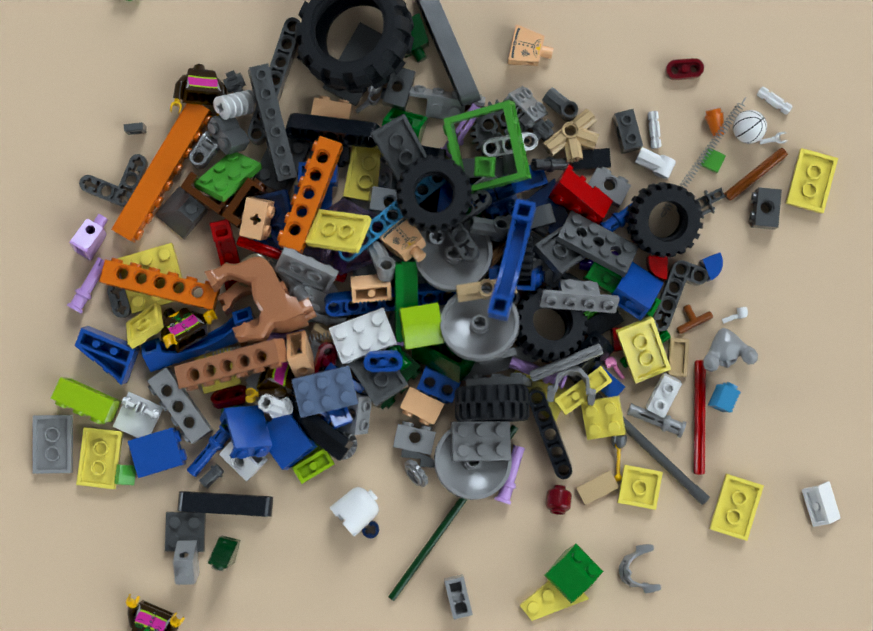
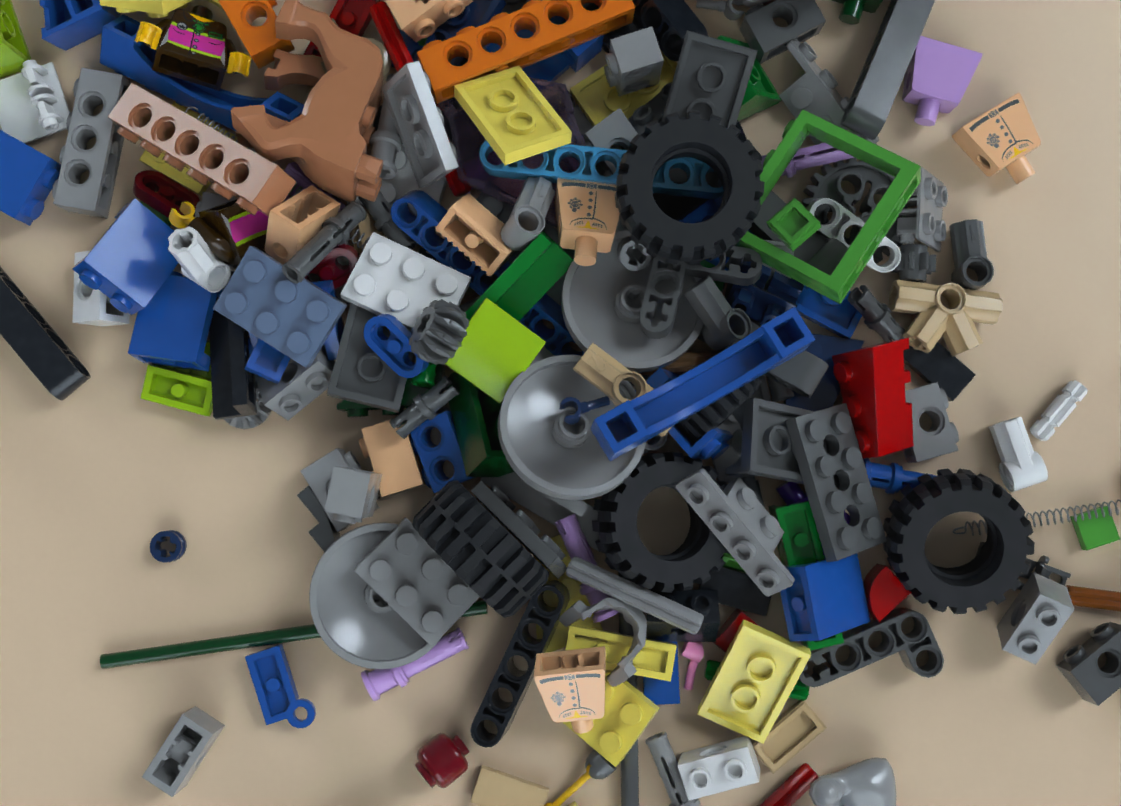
camera: 50 degrees right, 0 degrees up
blue pin [187,424,231,477] -> none
dark grey pin [199,464,224,489] -> none
white cylinder [330,487,379,536] -> none
light grey gear [404,459,428,487] -> none
dark grey brick [612,109,643,154] -> none
dark orange piece [676,304,713,334] -> none
blue brick [699,253,723,282] -> none
white hand [722,307,748,324] -> none
none -> blue hinge [245,644,316,728]
none -> dark grey pin [282,201,366,284]
none -> light grey brick [324,466,382,524]
none -> dark grey pin [390,375,460,439]
none -> dark grey gear [409,299,469,365]
none -> light nougat torso [534,646,606,734]
none -> dark blue hand [559,396,610,424]
none -> light grey brick [604,26,664,97]
none -> lavender torso [902,36,982,126]
none -> light grey brick [997,572,1075,665]

